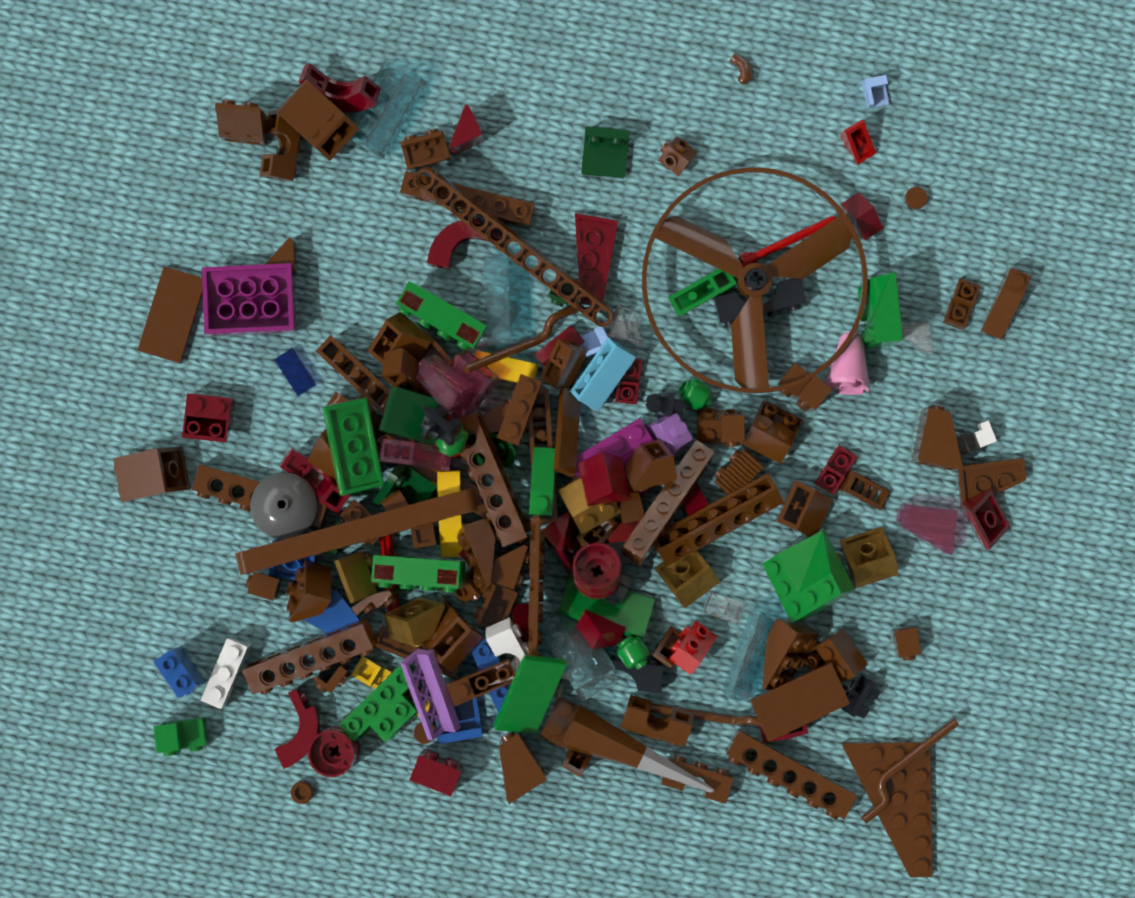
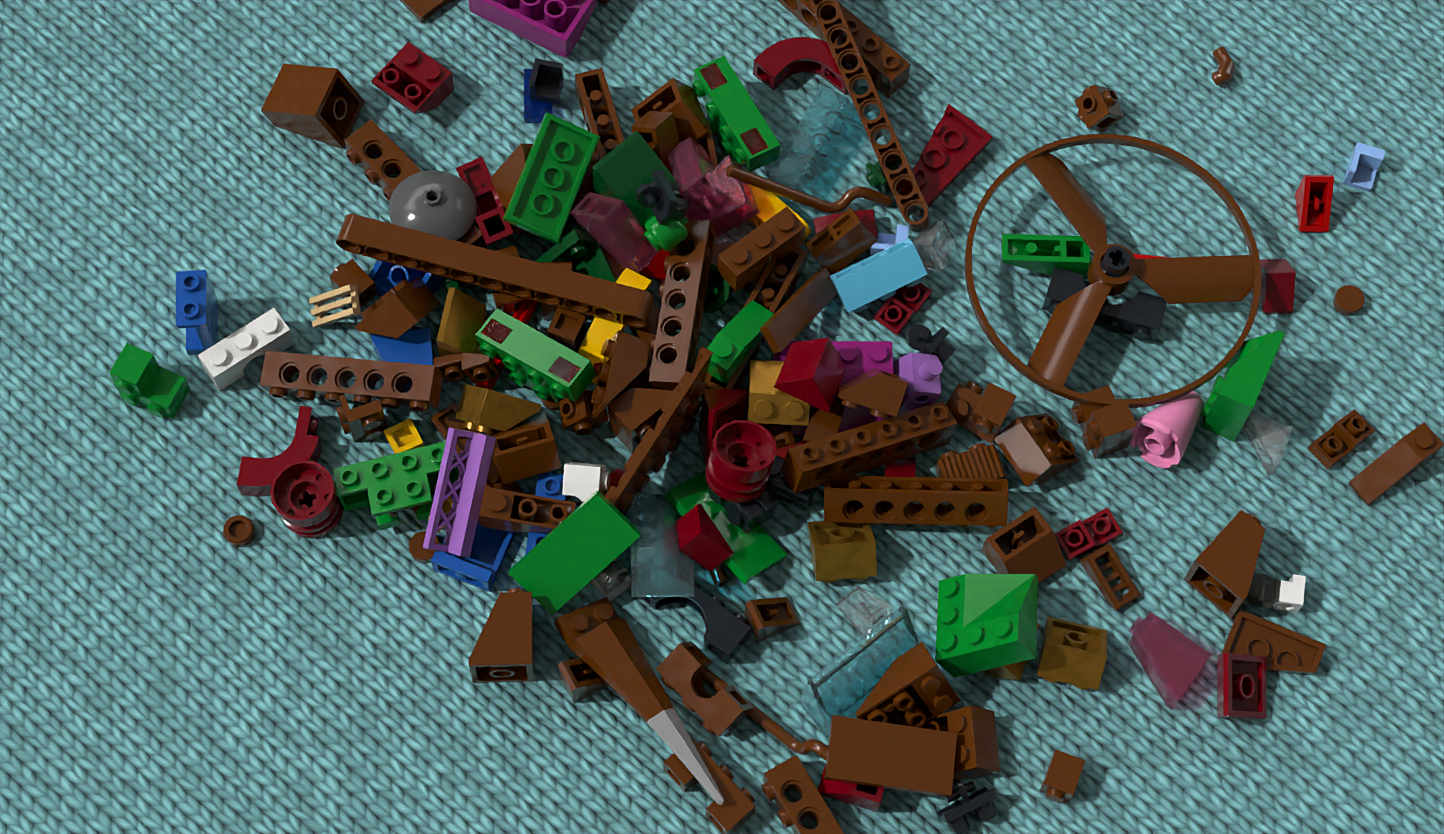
camera: 25 degrees right, 20 degrees down
dark red brick [409,749,463,797] -> none
reddish brown bracket [473,583,518,628] -> none
dark green bracket [581,126,630,179] -> none
green head [617,635,650,670] -> none
red brick [669,620,717,675] -> none
green head [678,377,712,410] -> none
none -> tan tile [309,284,361,328]
none -> black panel [529,58,564,105]

